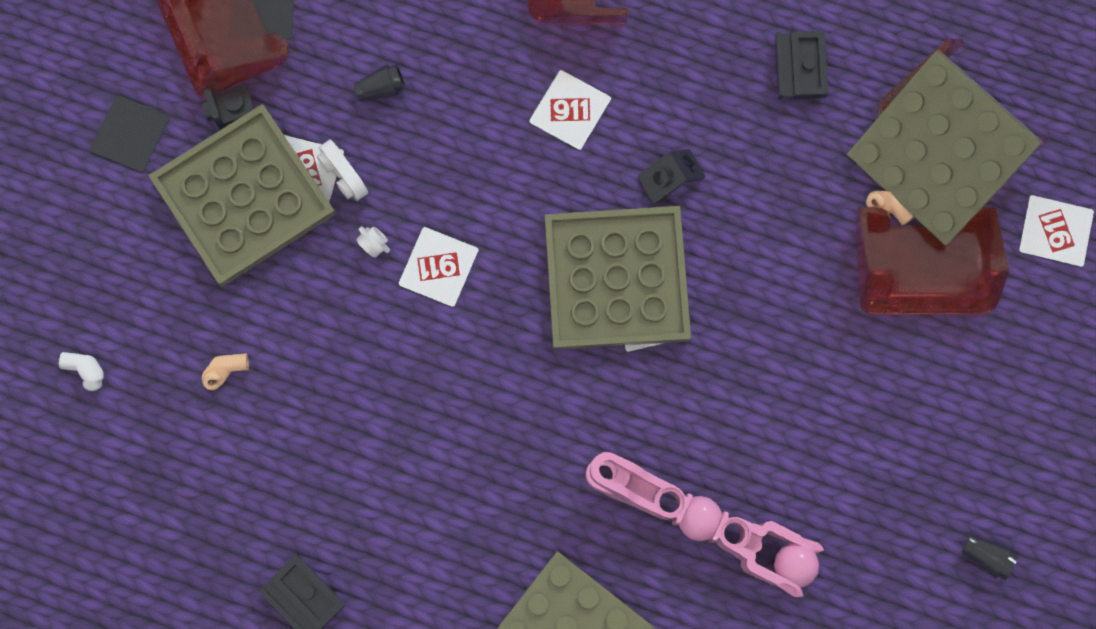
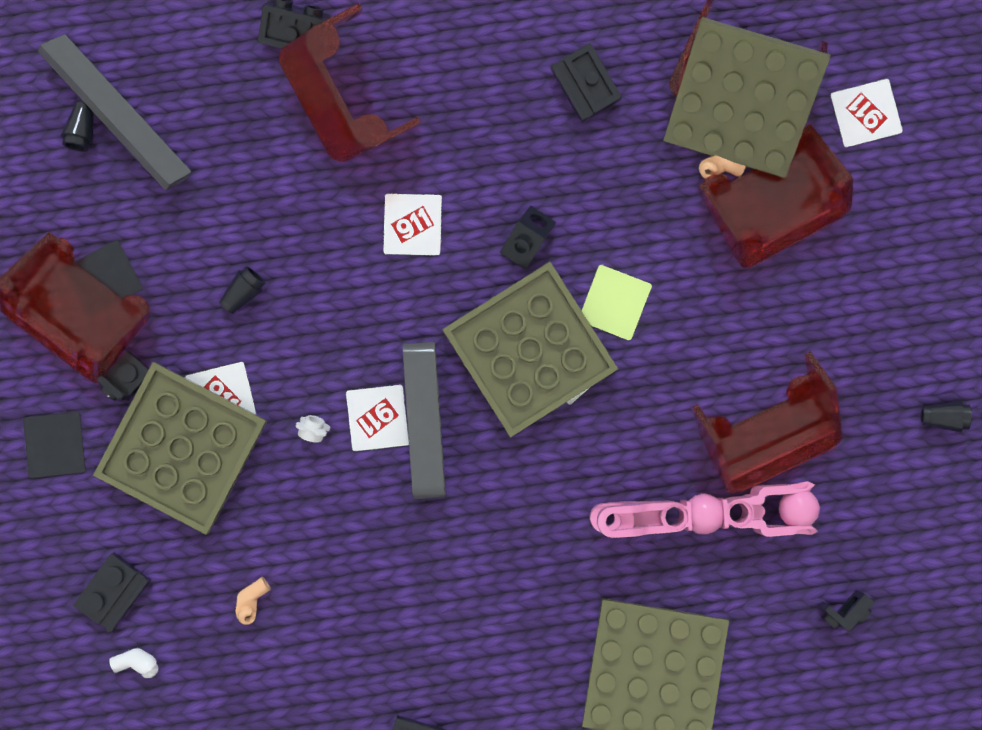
camera: 30 degrees left, 10 degrees up
white plate [317,140,368,201] -> none
none -> black plate [73,552,151,633]
none -> dark grey beam [403,341,446,499]
none -> yellowish green sticker [582,265,652,340]
none -> clear red windscreen [692,351,843,493]

